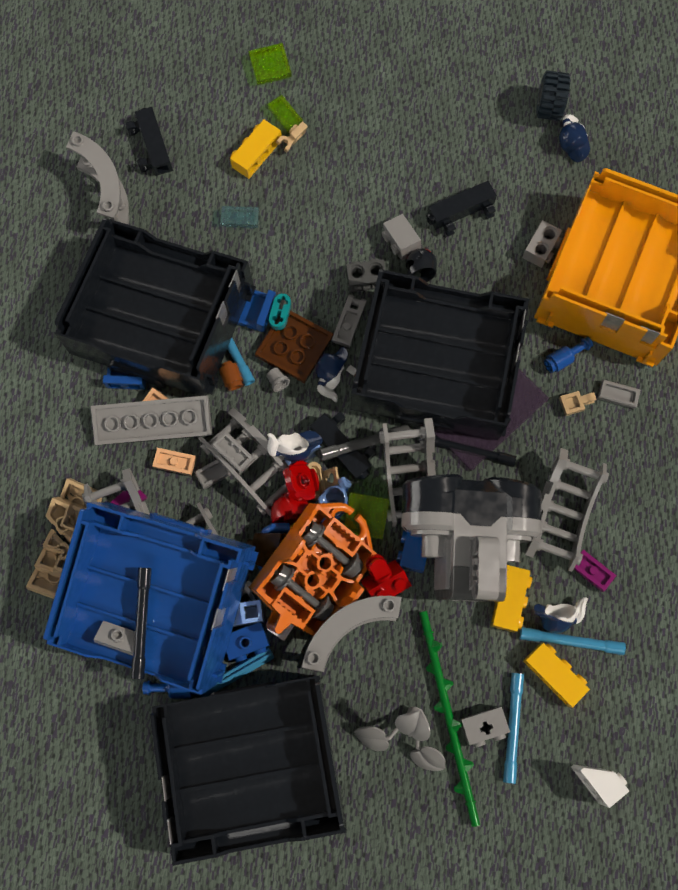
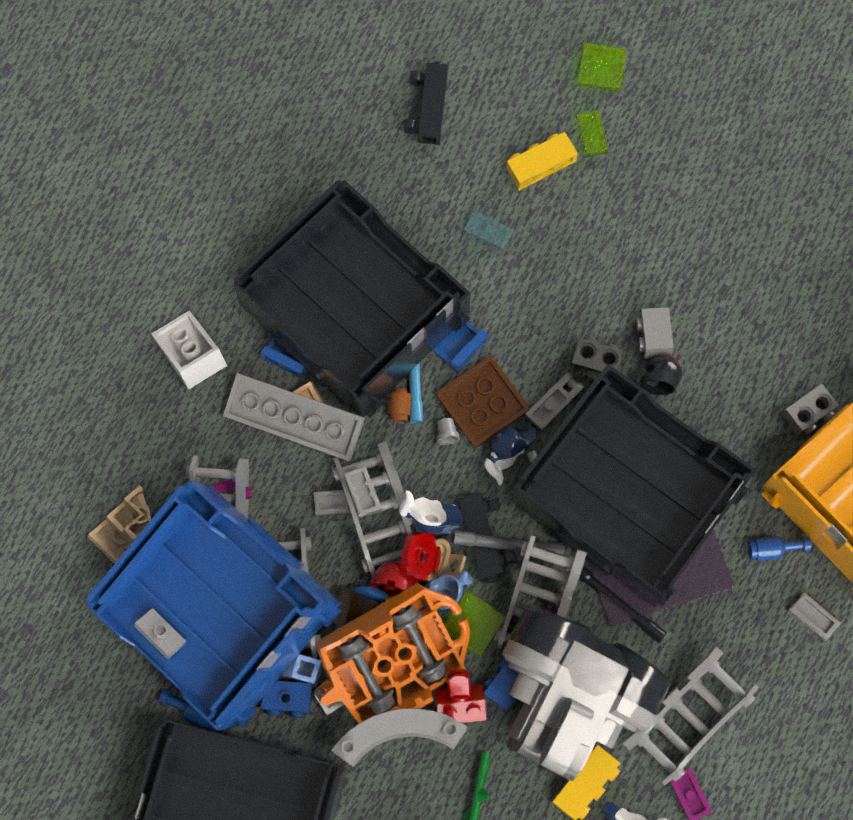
camera: 25 degrees right, 0 degrees up
tan slope [46,478,103,543] -> none
light grey fence [66,131,129,224] -> none
black piece [131,567,152,679] -> none
light nougat plate [152,448,197,476] -> none
dark azure axle [199,648,274,697] -> none
teal beam [269,294,291,330] -> none
tan plate [276,121,308,153] -> none
black brick [426,181,497,236] -> none
tan plate [559,391,597,416] -> none
none -> white slope [151,311,227,389]

